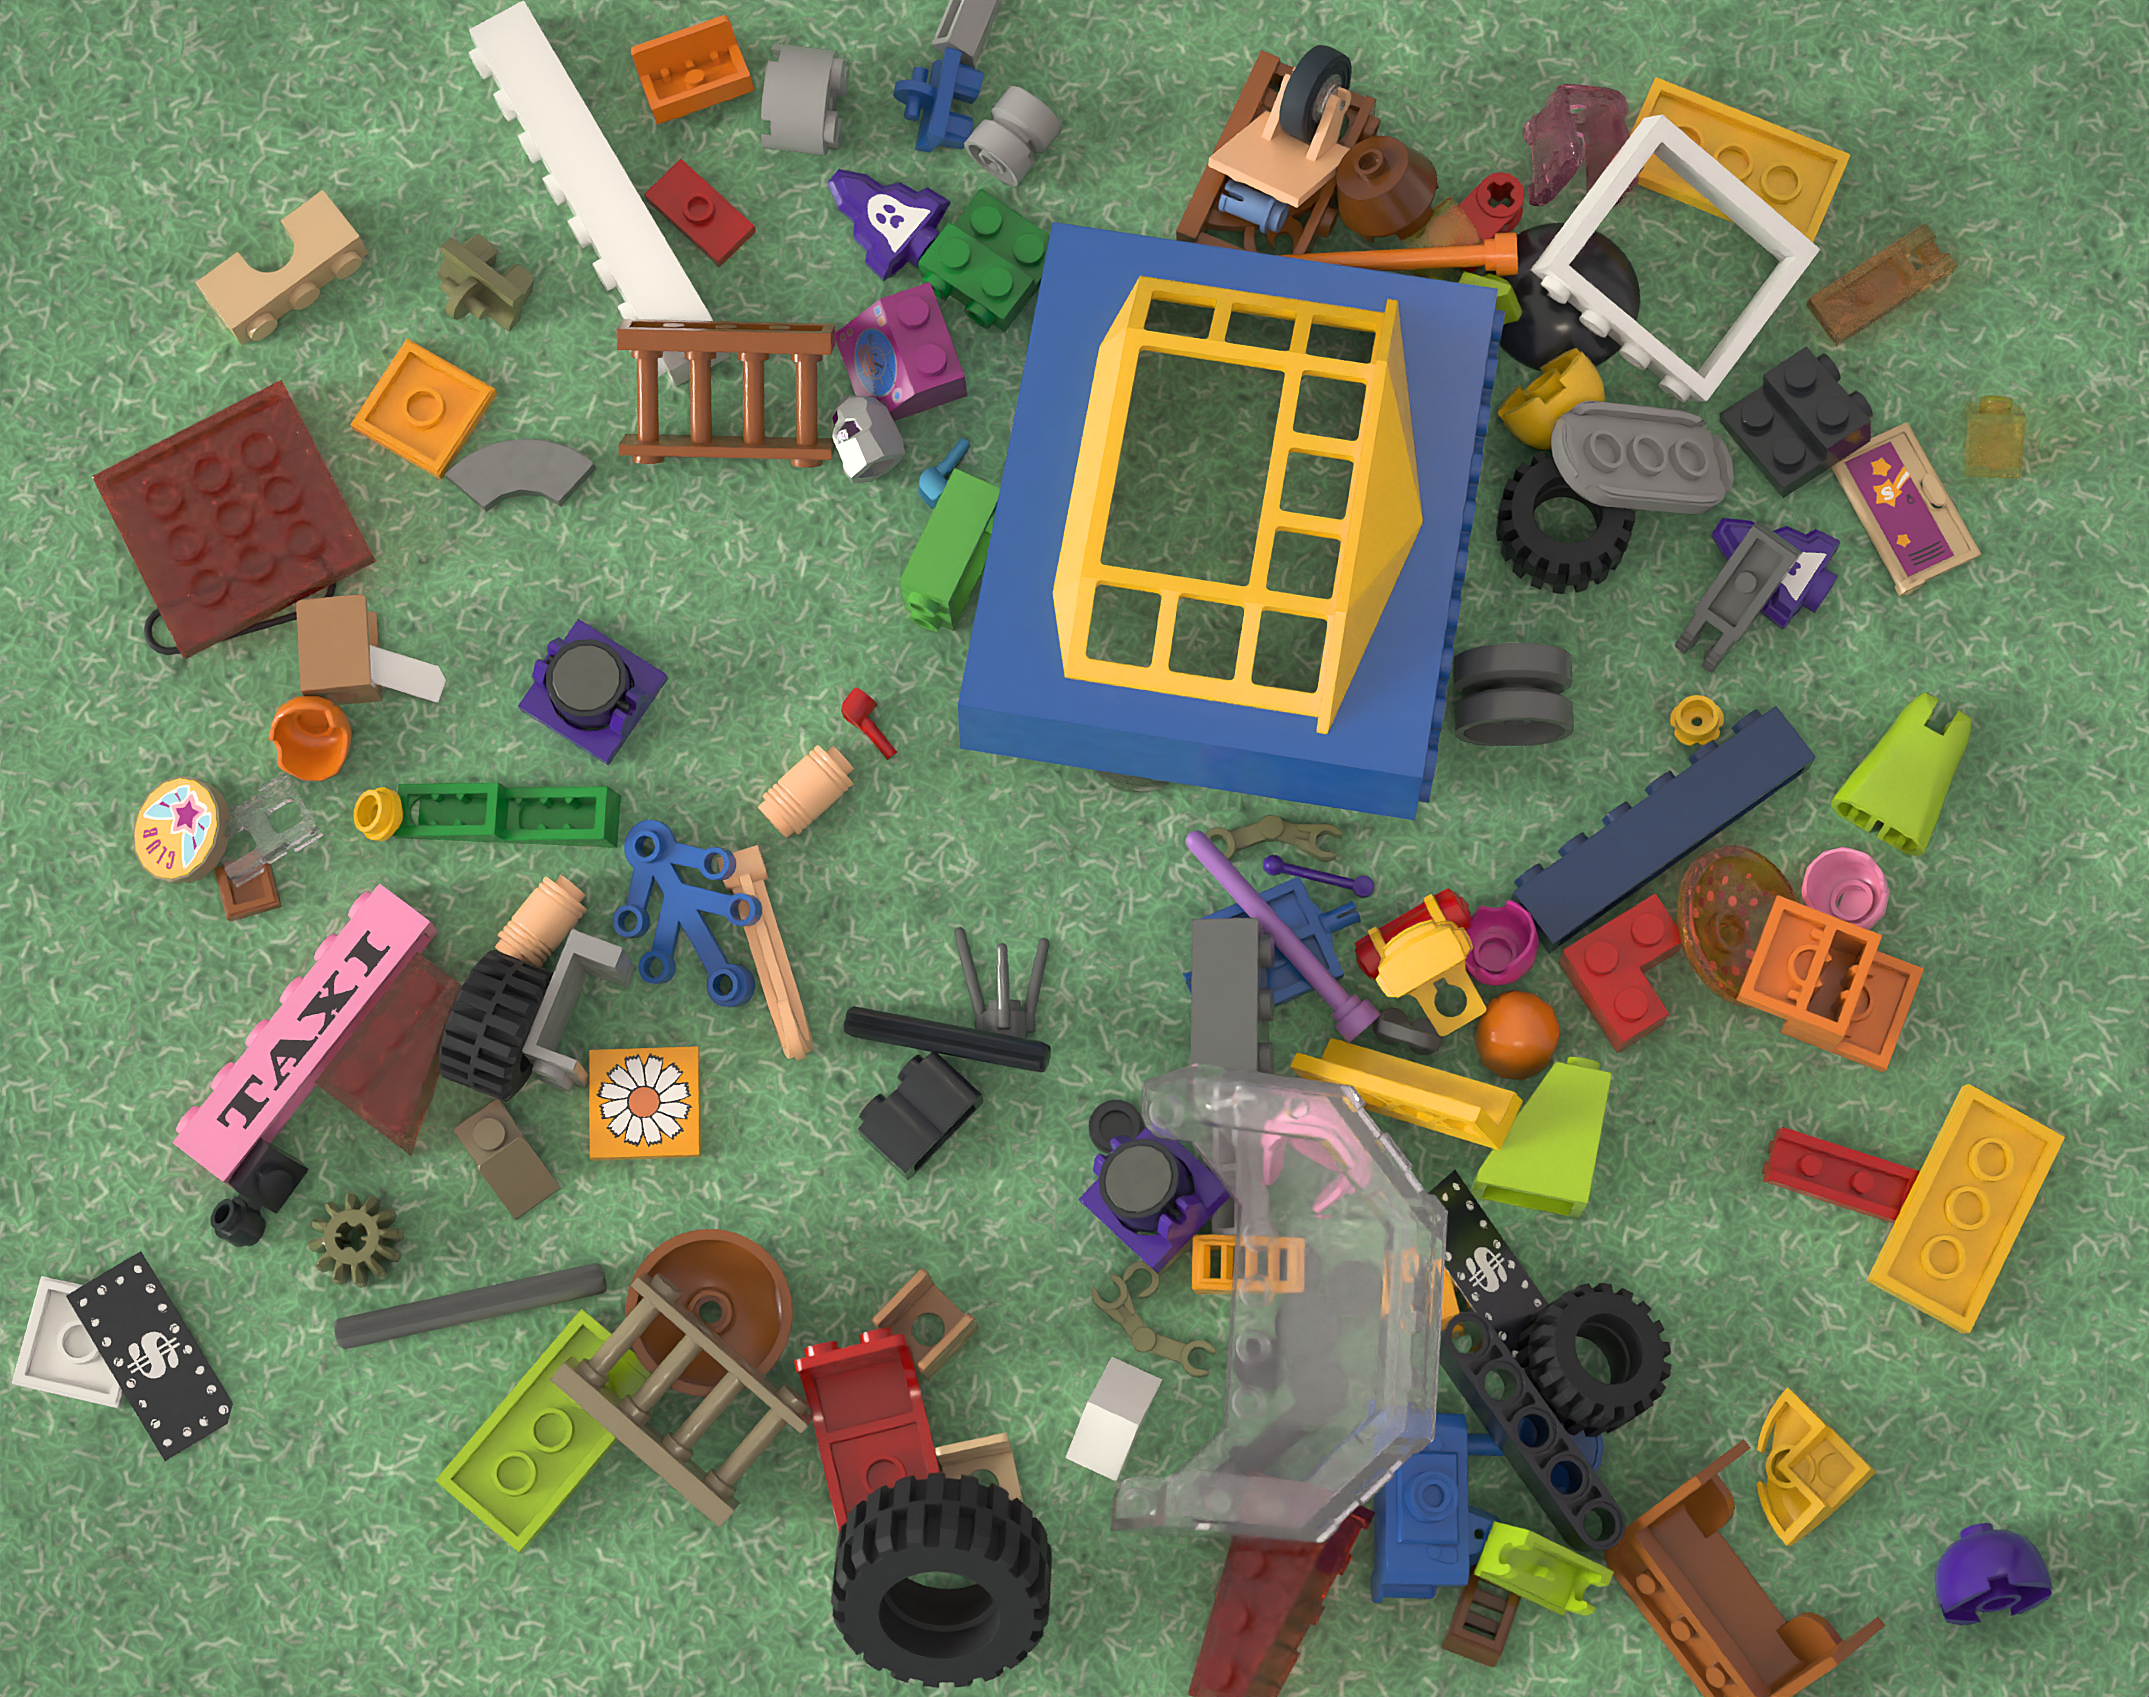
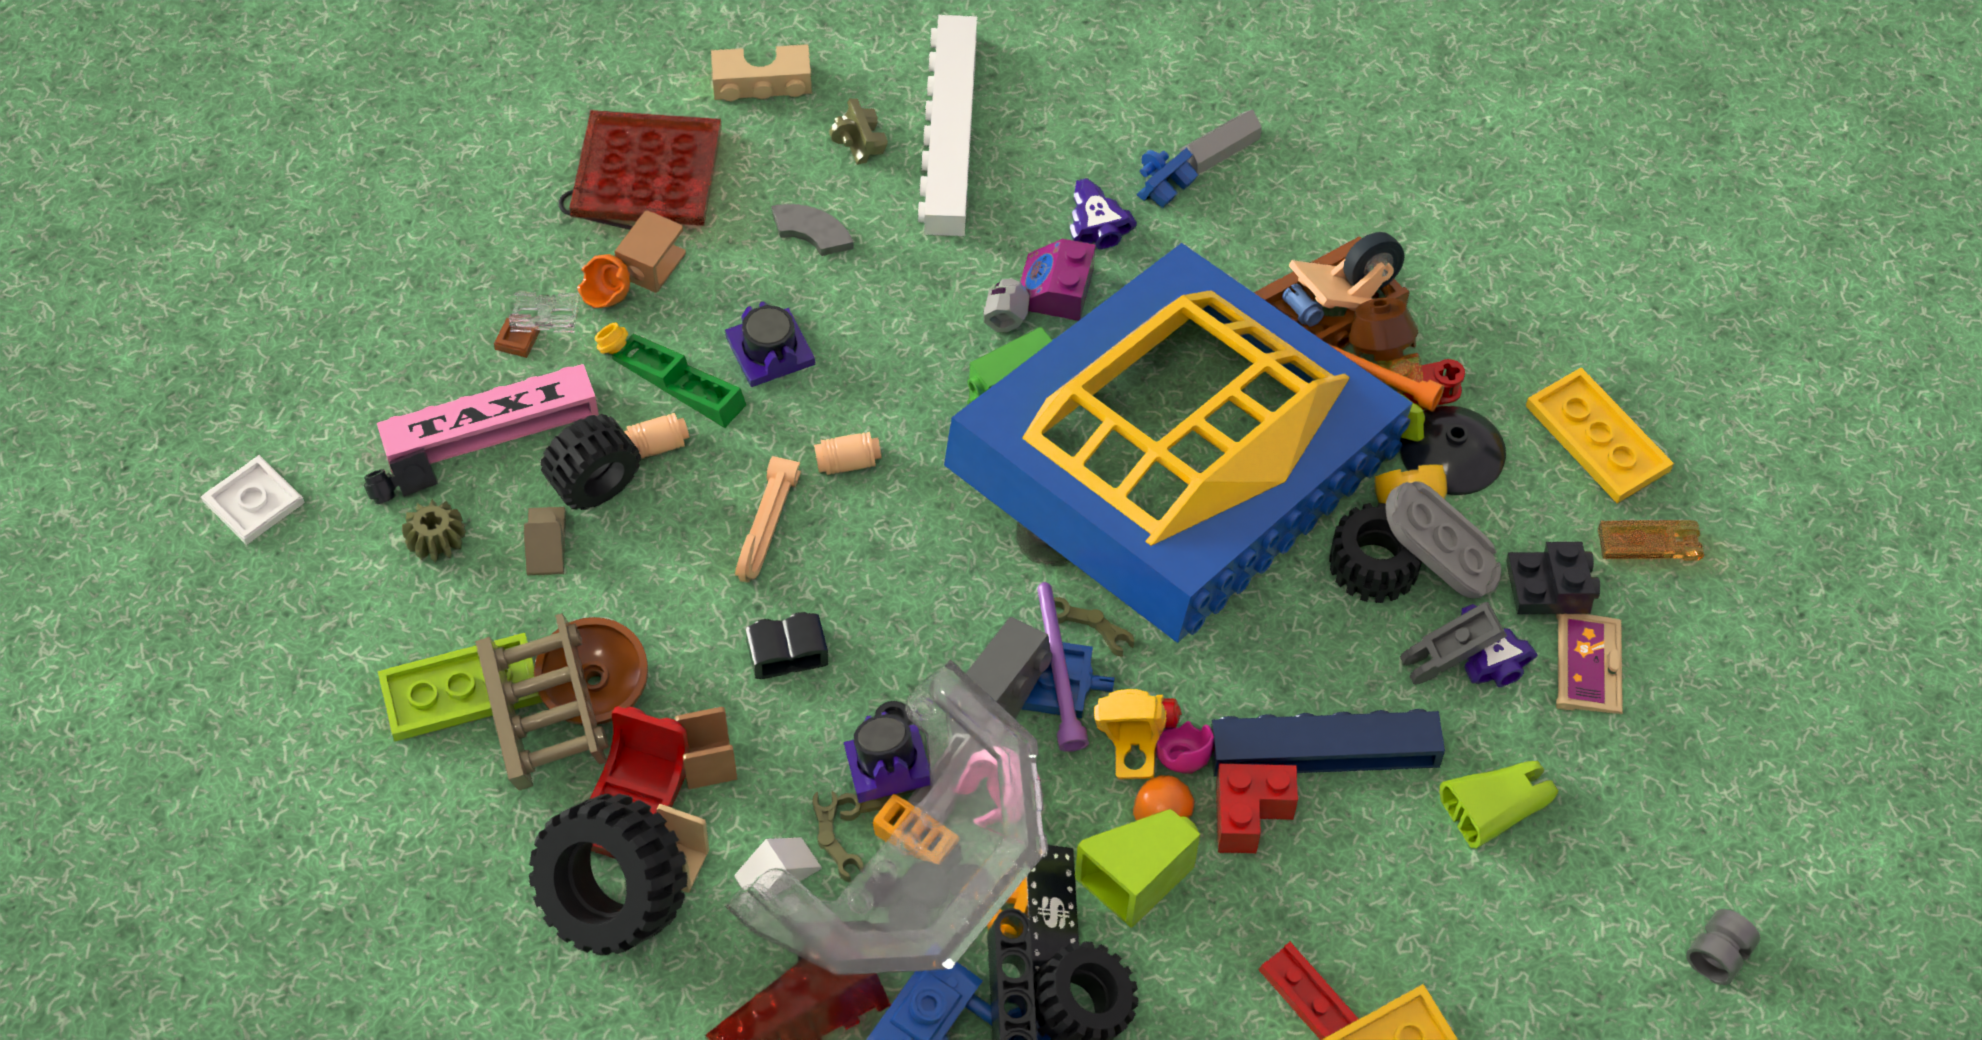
camera: 25 degrees right, 20 degrees down
black sticker [66,1251,233,1461] -> none
tile [133,776,231,884] -> none
clear red wedge [315,952,462,1156] -> none
dark grey axle [334,1263,606,1349] -> none
light orange tile [350,339,497,480] -> none
white sticker [370,645,446,703] -> none
light grey panel [522,929,636,1092] -> none
tile [589,1046,701,1161] -> none
blue plant [613,820,762,1007] -> none
dark orange fence [616,319,836,468] -> none
orange bracket [630,15,755,125] -> none
red plate [644,159,756,268] -> none
light grey brick [761,43,849,156] -> none
red hand [841,688,897,760] -> none
black axle [844,1006,1051,1073] -> none
green plate [918,189,1050,332] -> none
dark grey plant [954,927,1049,1039] -> none
light grey wheel [964,86,1062,187] -> none
dark purple hinge [1263,855,1374,898] -> none
yellow fence [1290,1038,1523,1151] -> none
dark grey piece [1373,1007,1444,1055] -> none
dark grey wheel [1453,643,1574,746] -> none
clear pink piece [1523,84,1644,207] -> none
white window [1530,114,1820,403] -> none
yellow plate [1670,695,1724,746] -> none
clear orange dish [1677,845,1799,1008] -> none
orange bracket [1737,895,1924,1073] -> none
bright pink hair [1802,846,1890,930] -> none
clear yellow bracket [1964,395,2026,479] -> none

